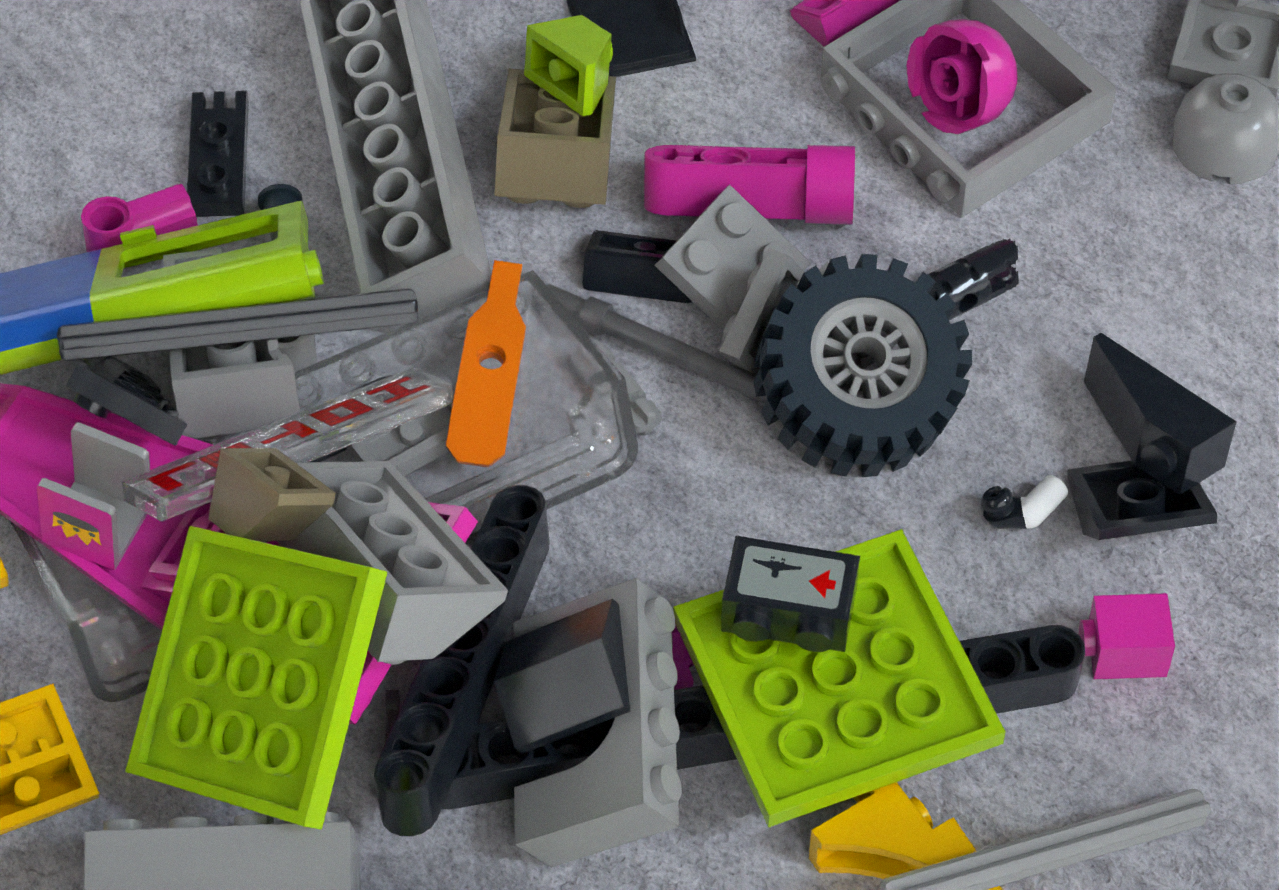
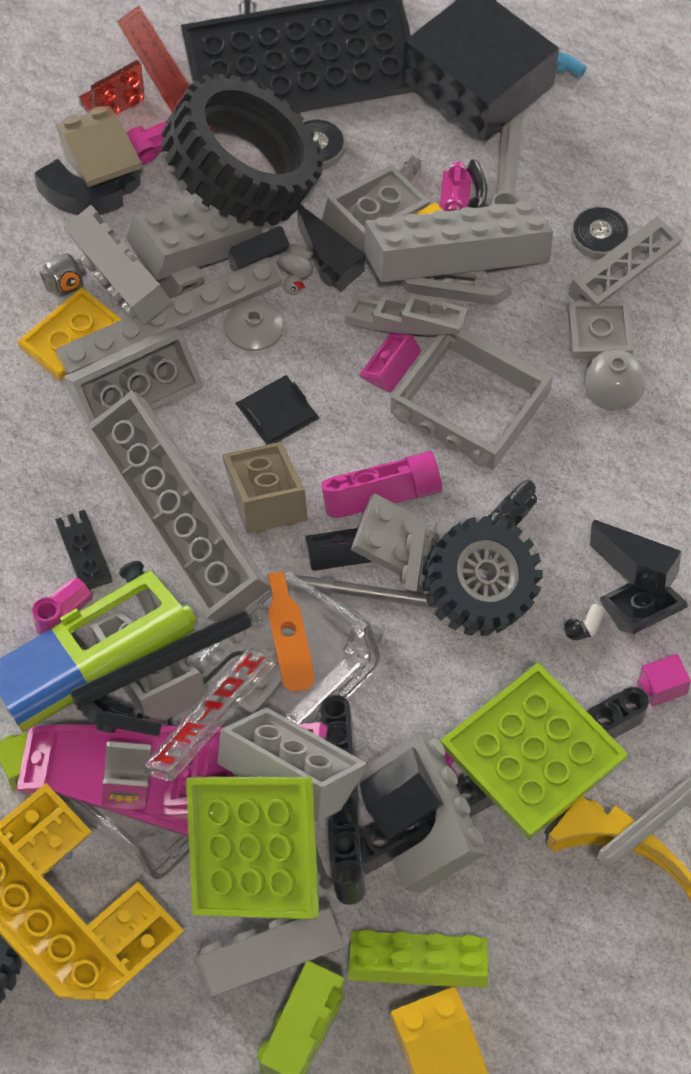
camera: 20 degrees left, 5 degrees up
dark tan slope [208,448,336,543] -> none
lime slope [524,15,613,116] -> none
brick [721,536,860,652] -> none
dark pink cylinder [906,19,1018,134] -> none

